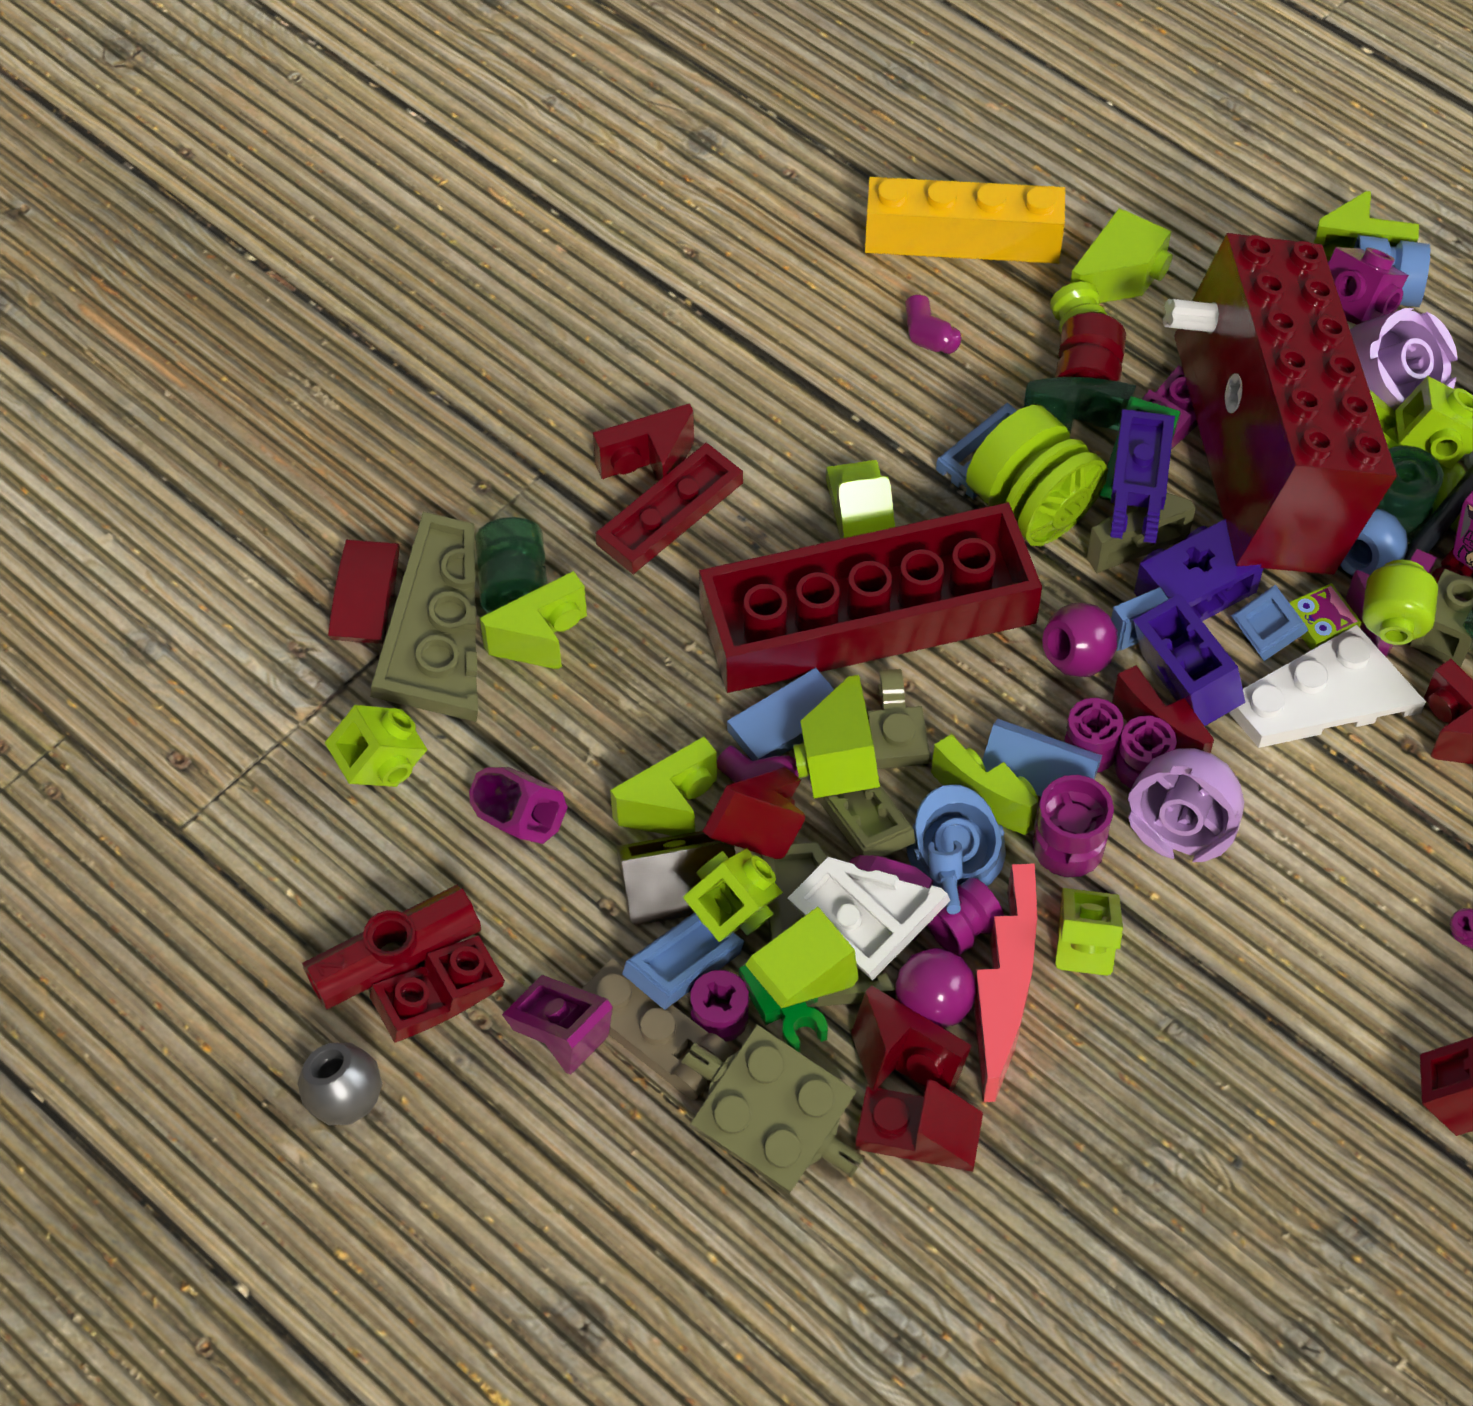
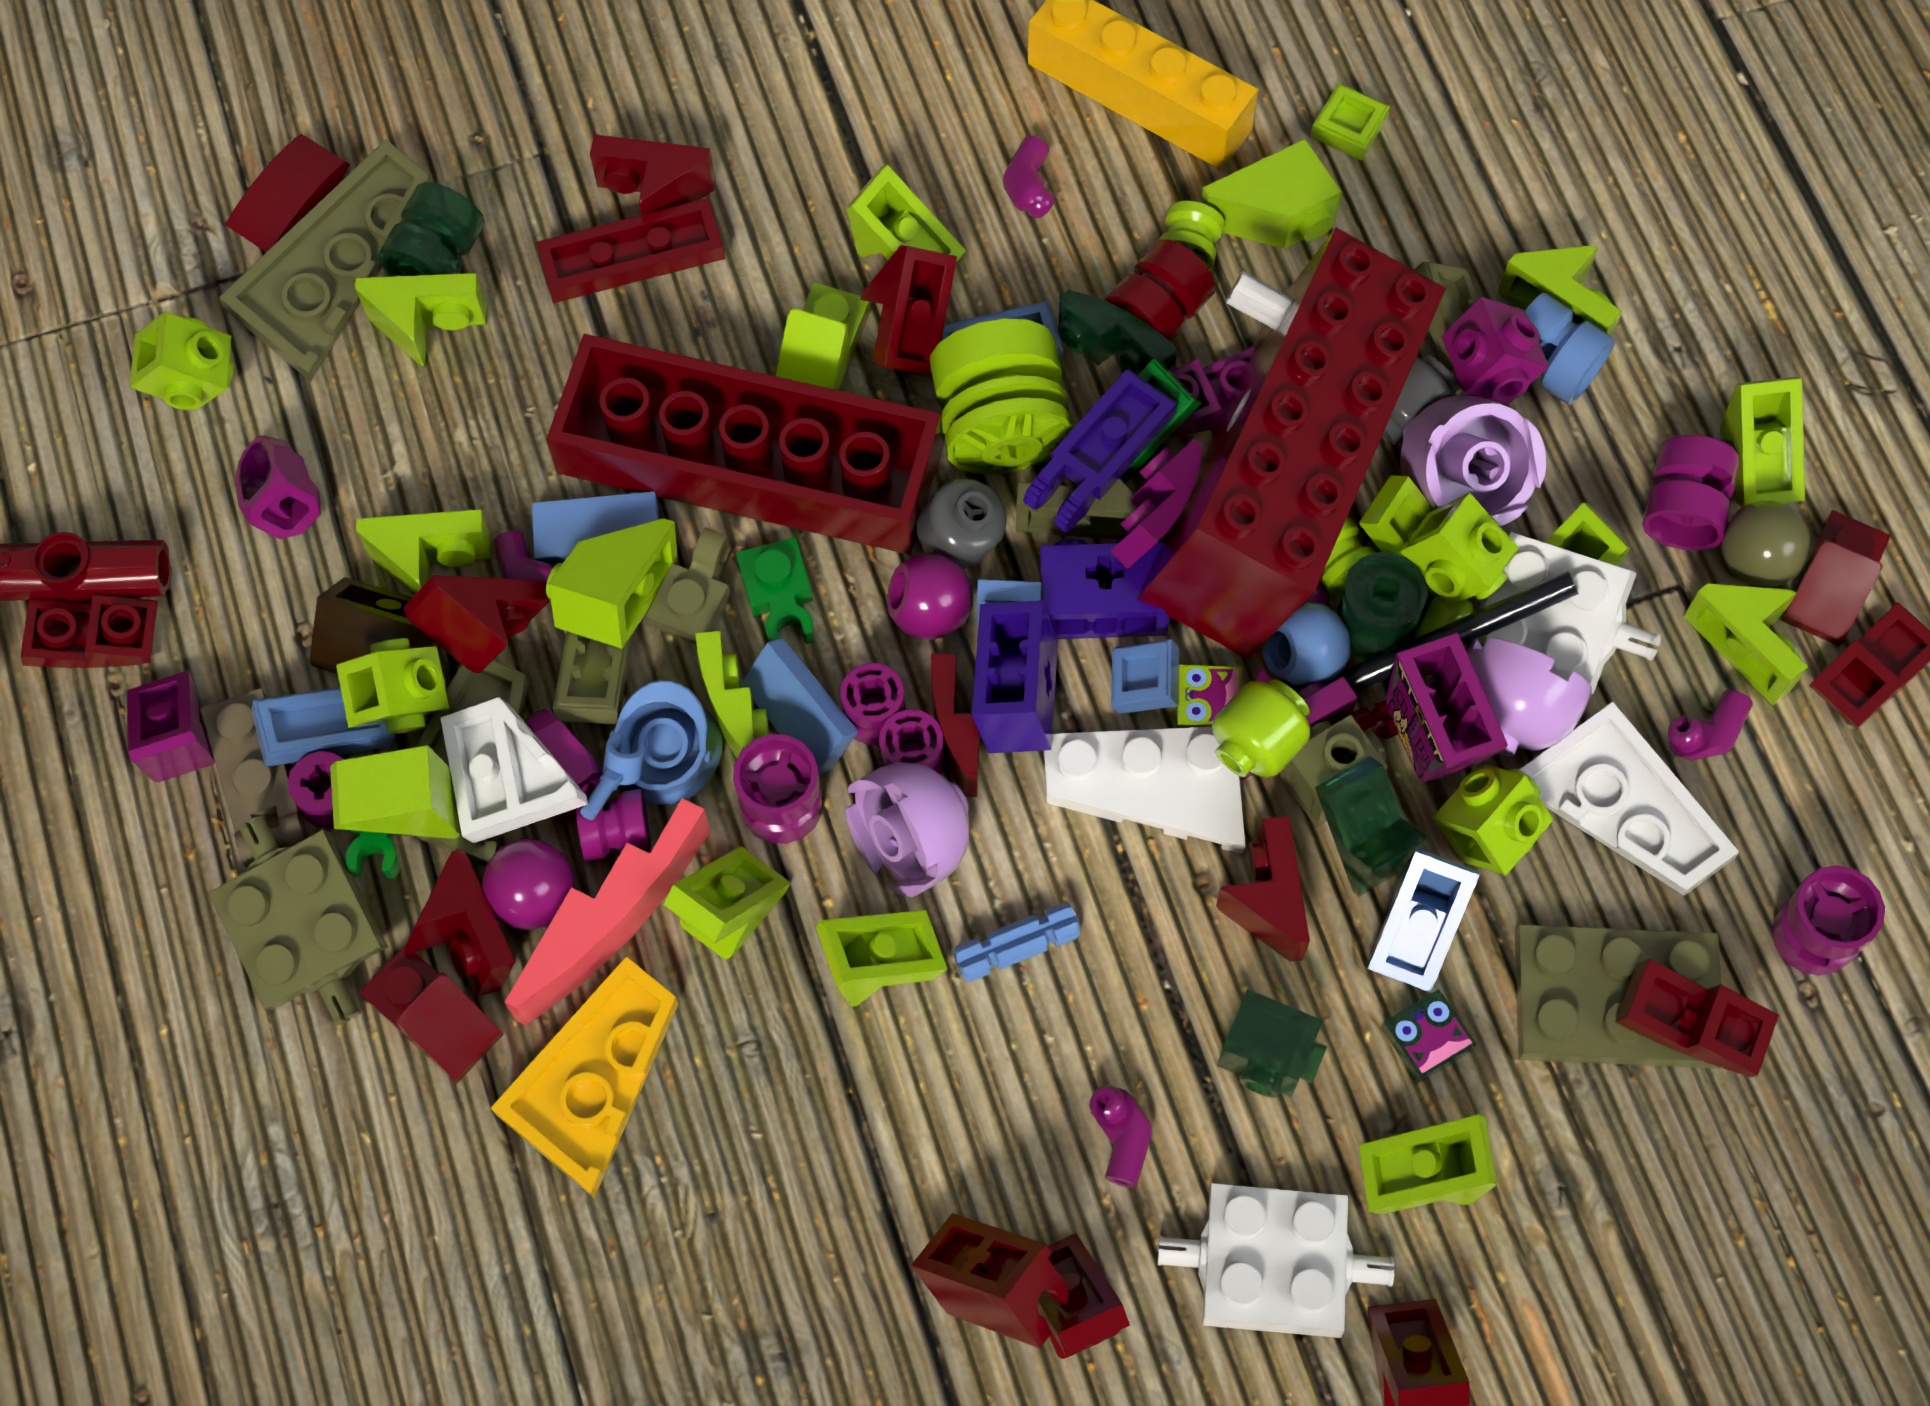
camera: 30 degrees right, 10 degrees up
none -> yellow wing [491,956,679,1199]
none -> green plate [736,537,815,644]
none -> lime slope [815,910,948,1007]
none -> lime slope [846,164,966,262]
none -> dark red slope [860,245,957,376]
none -> dark grey head [916,479,1006,569]
none -> medium blue axle [954,903,1080,982]
none -> magenta slope [1111,438,1203,569]
none -> lime tile [1310,83,1390,161]

